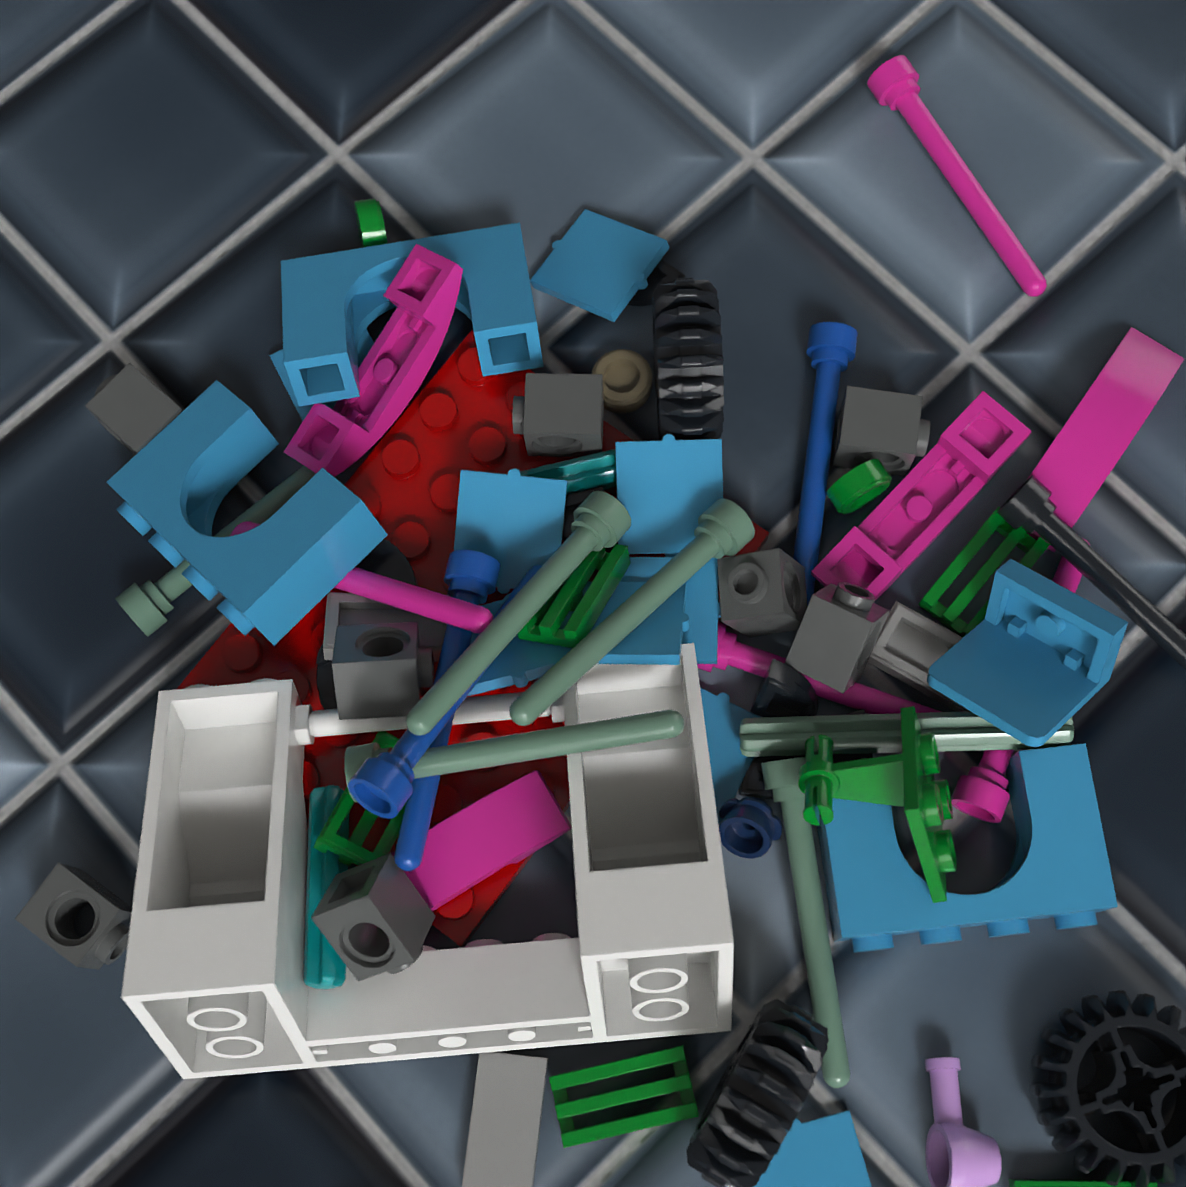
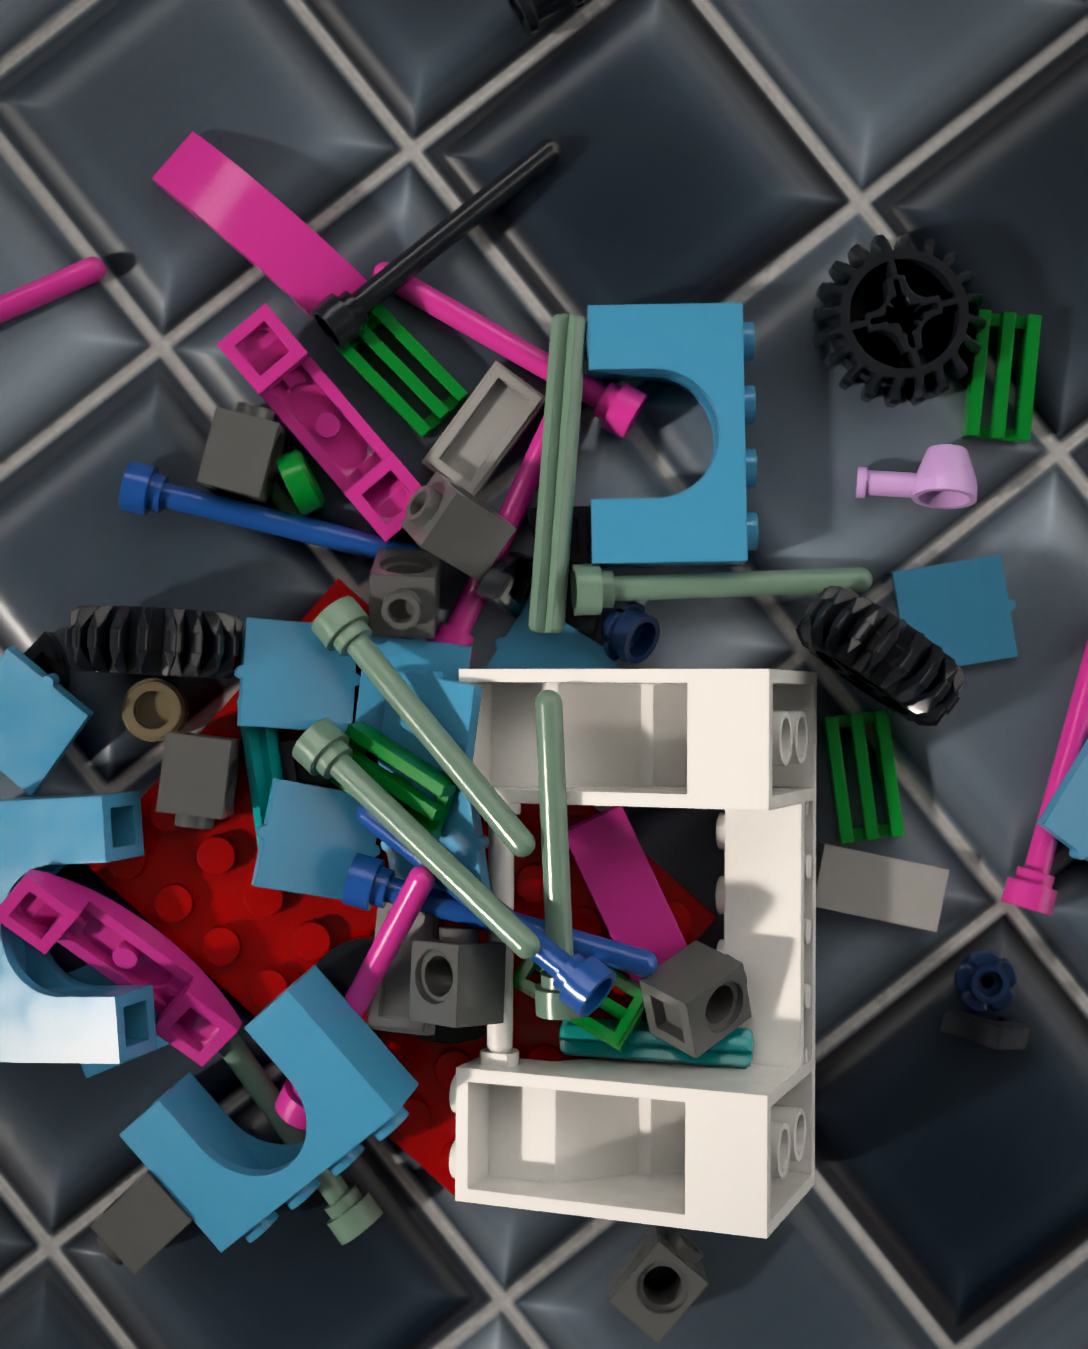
camera: 90 degrees left, 15 degrees up
green plate [798,706,957,903] -> none
dark azure bracket [927,559,1128,747] -> none

